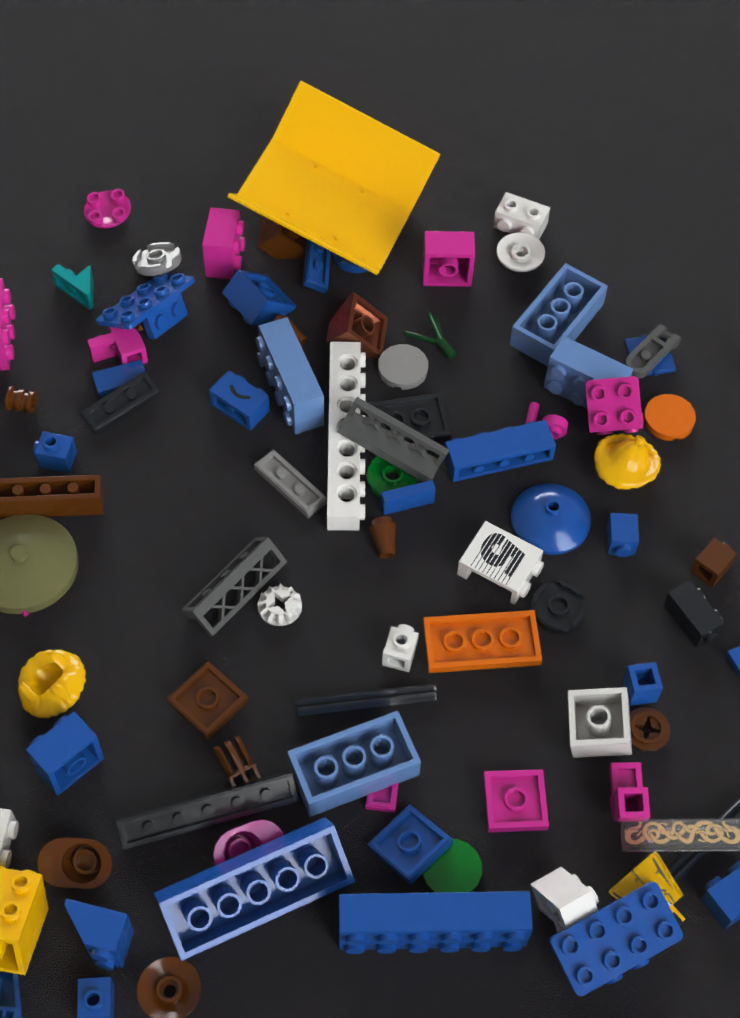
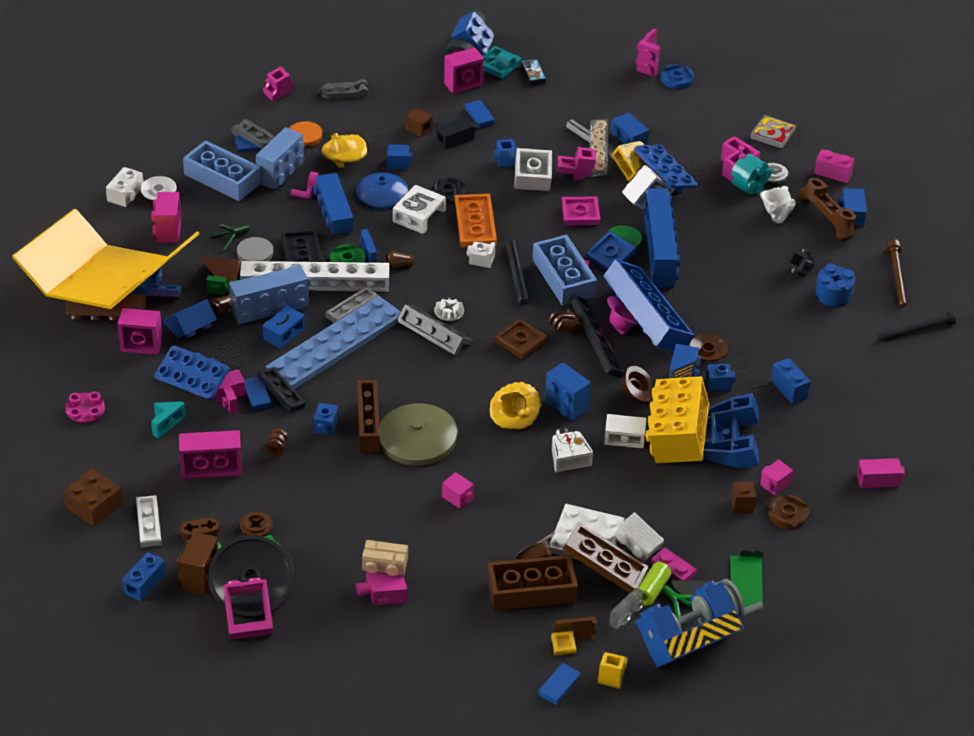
camera: 90 degrees left, 15 degrees down
light grey tile [132,242,182,276] -> none
dark grey fence [337,397,449,482] -> none
dark pink bracket [585,376,644,435] -> none
none -> green plate [206,275,238,296]
none -> medium blue plate [266,295,401,389]

